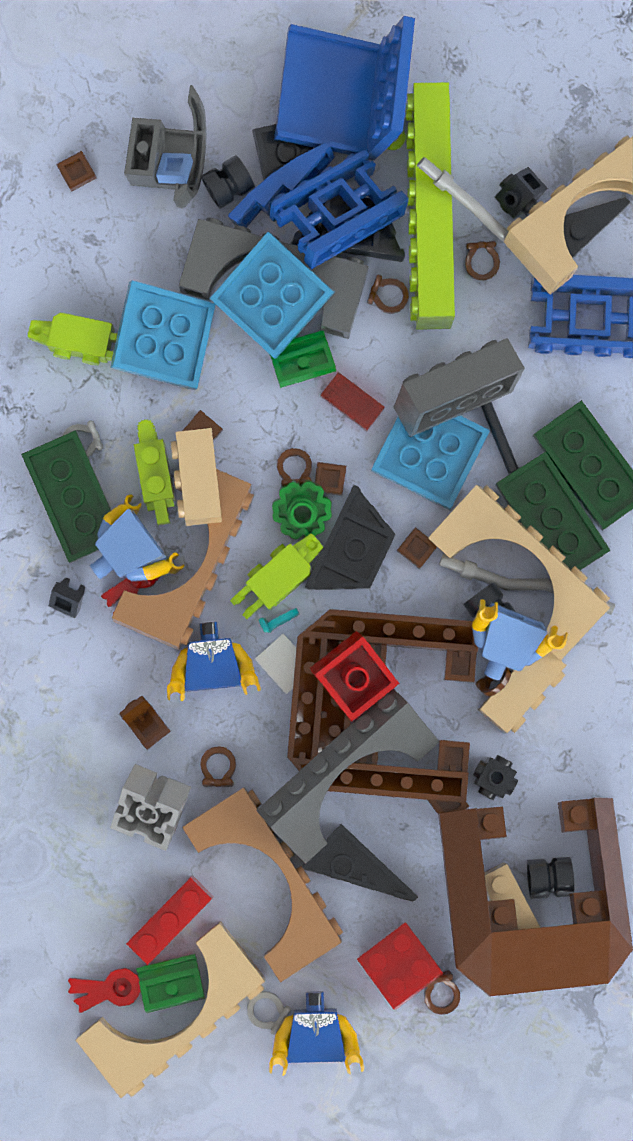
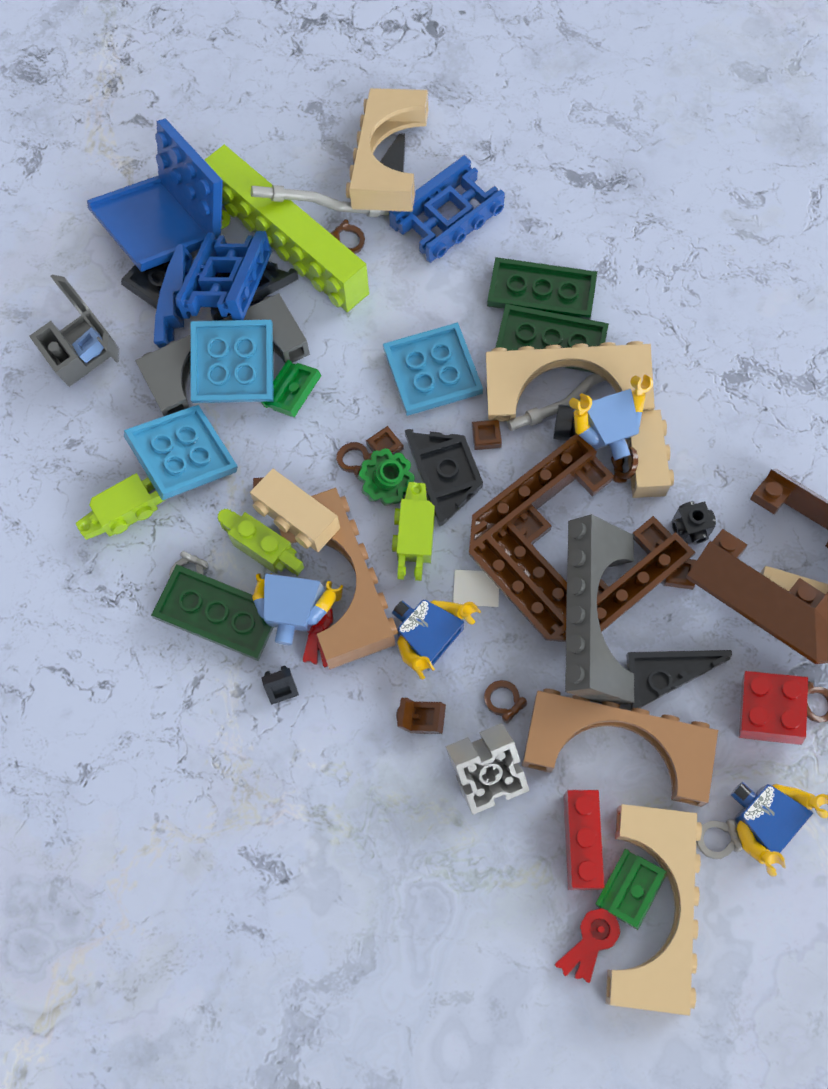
camera: 40 degrees left, 15 degrees down
reddish brown tile [56,151,97,192] -> none
black wheel [201,155,255,209] -> none
teal piece [258,608,300,633] -> none
red brick [309,631,400,722] -> none
clear red tile [320,372,385,432] -> none
reddish brown piece [367,274,409,314] -> none
dark grey brick [393,338,525,437] -> none
black bar [481,402,519,474] -> none
black brick [494,167,548,219] -> none
black wheel [527,857,574,899] -> none

